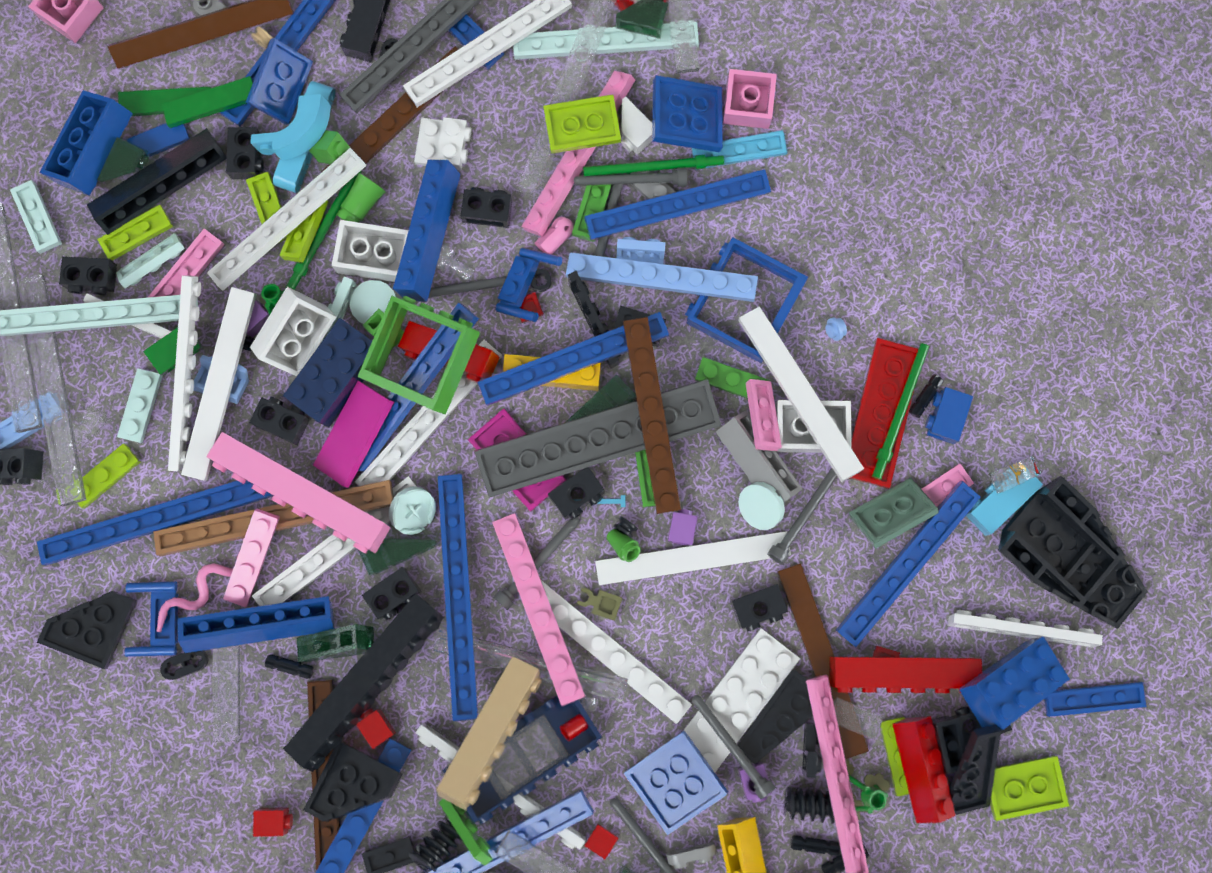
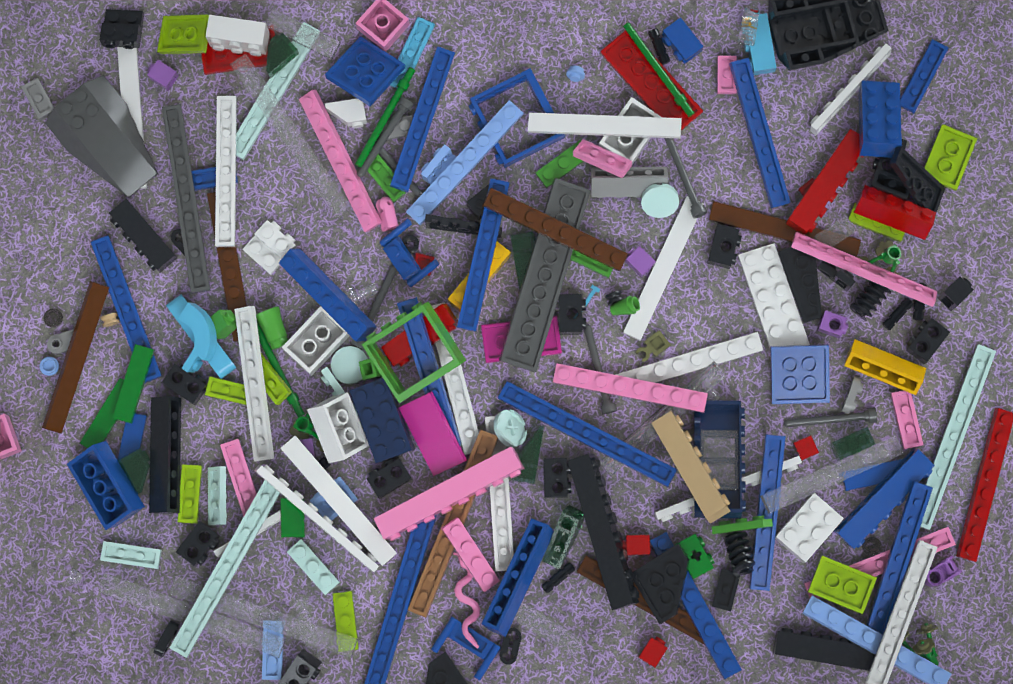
camera: 55 degrees left, 0 degrees up
blue tile [245,38,314,125] -> none
black brick [460,187,512,228] -> none
lime plate [543,94,621,154] -> none
red hinge [560,714,588,741] -> none
dark grey piece [692,695,776,800] -> none
sand green tile [849,477,939,549] -> none
none -> light blue plate [40,357,59,376]
none -> green brick [674,534,715,579]

